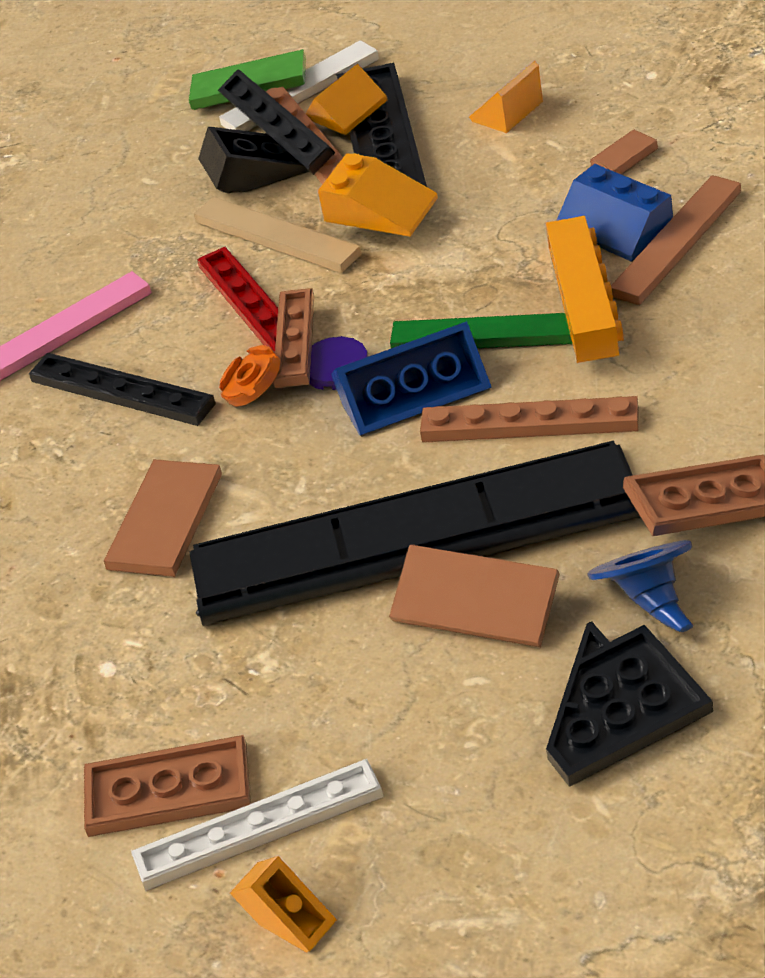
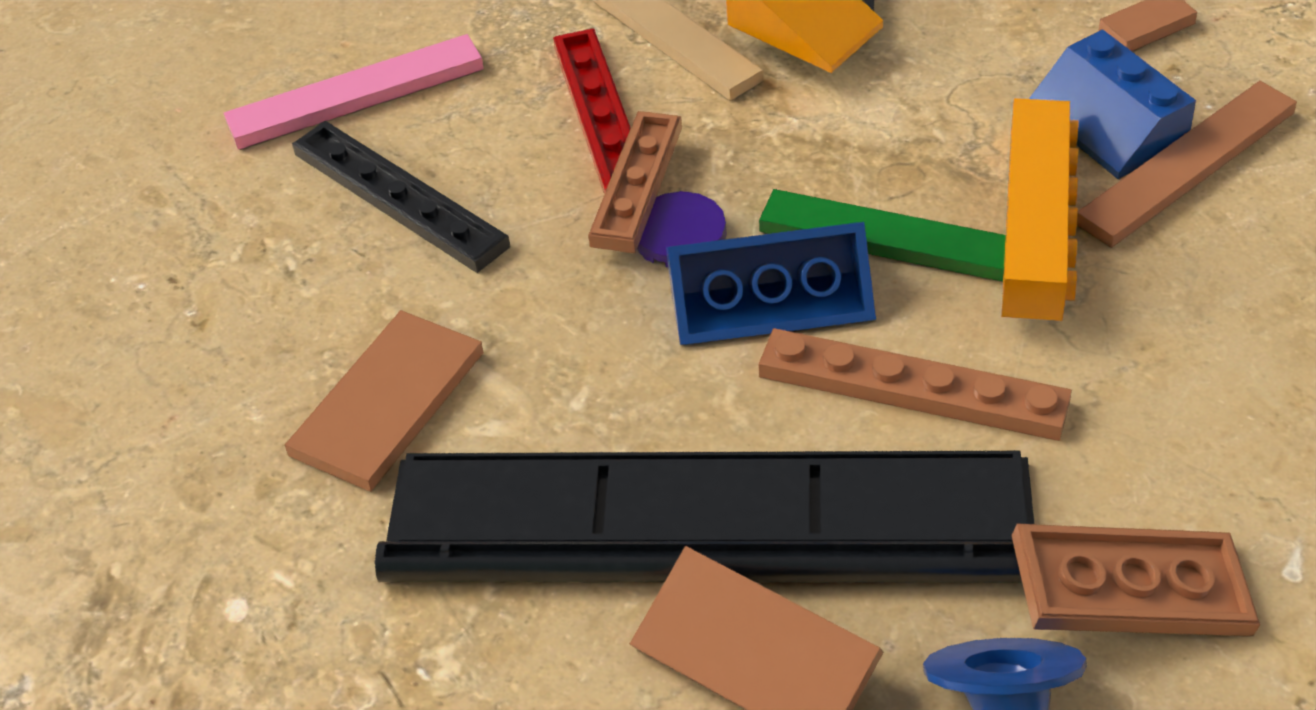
camera: 10 degrees right, 5 degrees up
orange tile [219,345,280,407] -> none

